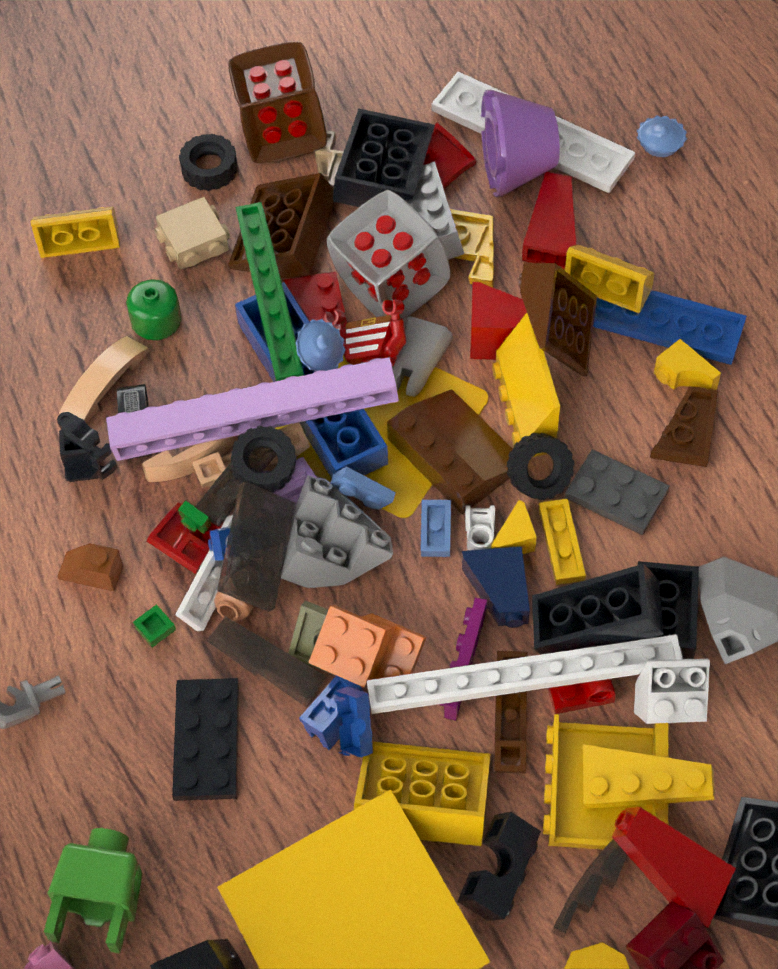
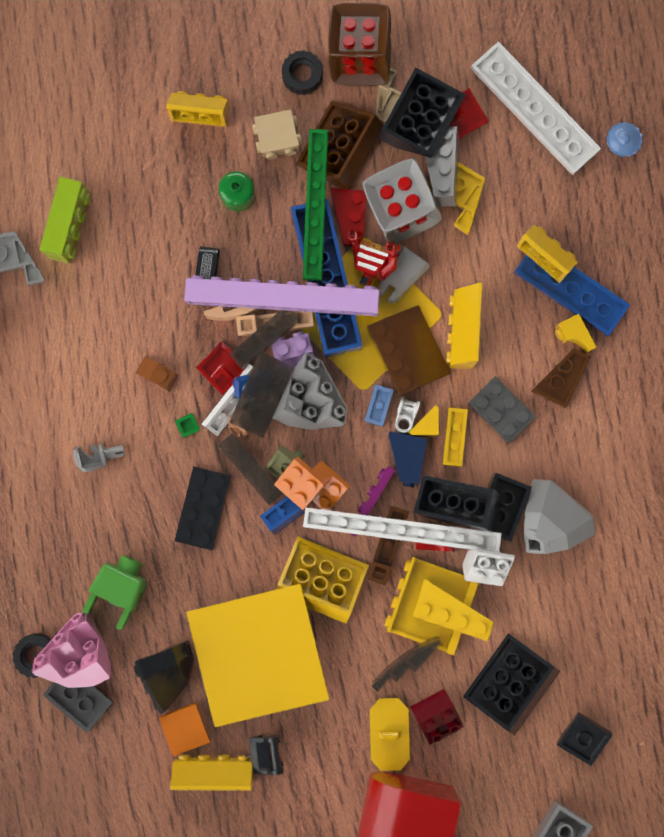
camera: 15 degrees right, 25 degrees up
black piece [57,412,117,482] -> none
light nougat slope [59,336,149,424] -> none
green plate [178,500,211,534] -> none
black tyre [231,426,296,494] -> none
medium blue piece [296,319,346,371] -> none
medium blue plate [331,466,396,510] -> none
blue piece [334,687,373,758] -> none
black arch [457,812,541,921] -> none
red slope [470,281,527,360] -> none
medium lavender cone [481,89,560,197] -> none
black tyre [506,433,575,500] -> none
reddish brown slope [519,263,597,376] -> none
red slope [522,172,576,270] -> none
red slope [612,807,736,928] -> none

